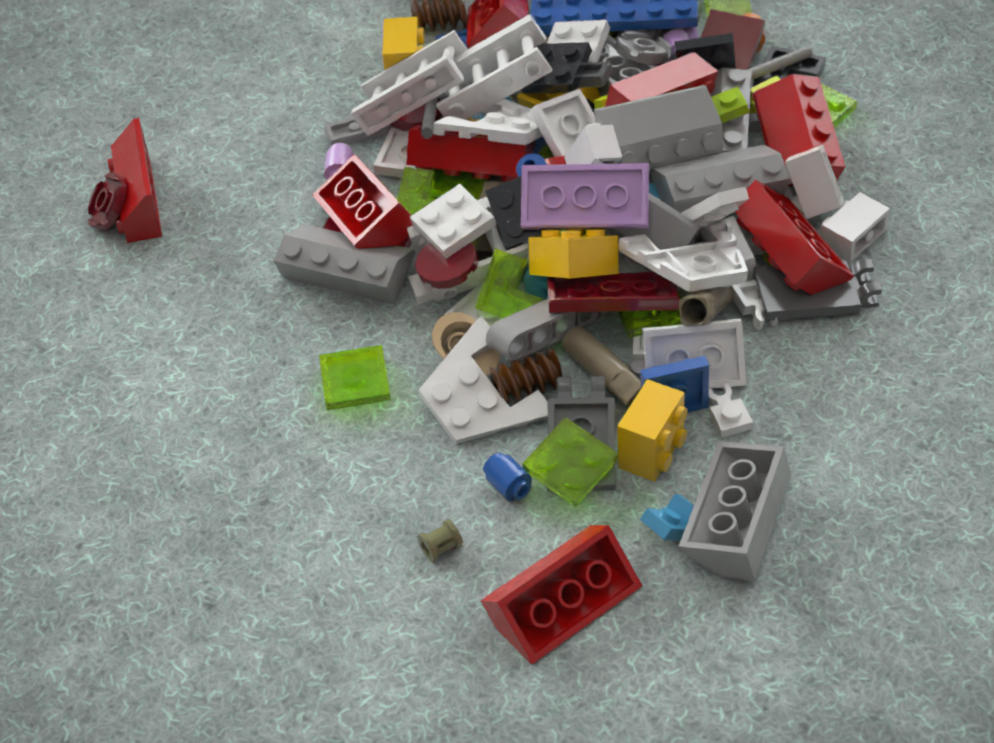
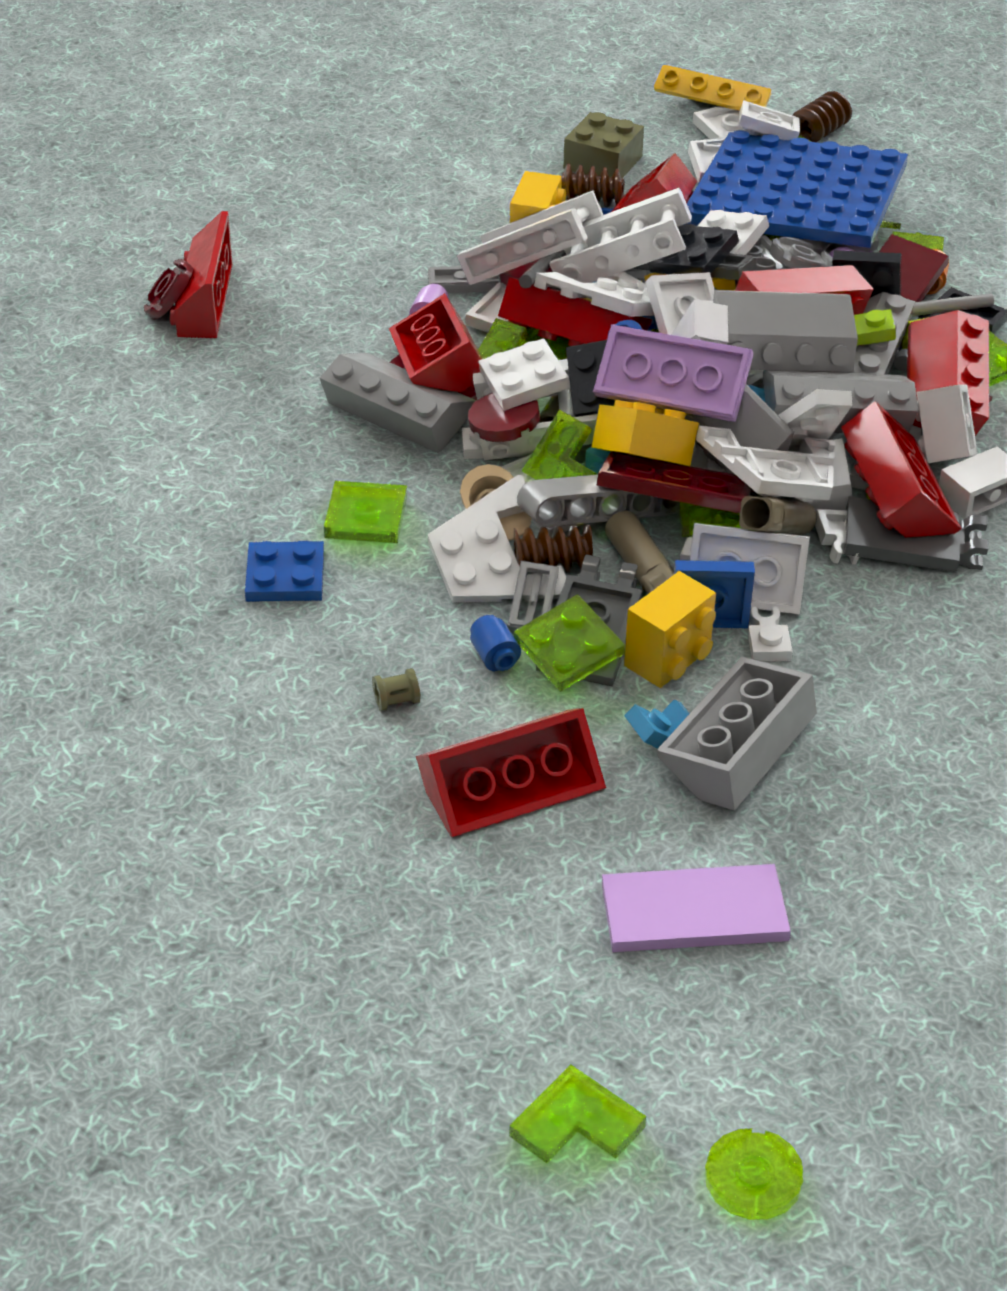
camera: 10 degrees right, 5 degrees down
none -> blue plate [245,541,324,602]
none -> light grey tile [507,561,559,638]
none -> lavender tile [602,864,791,952]

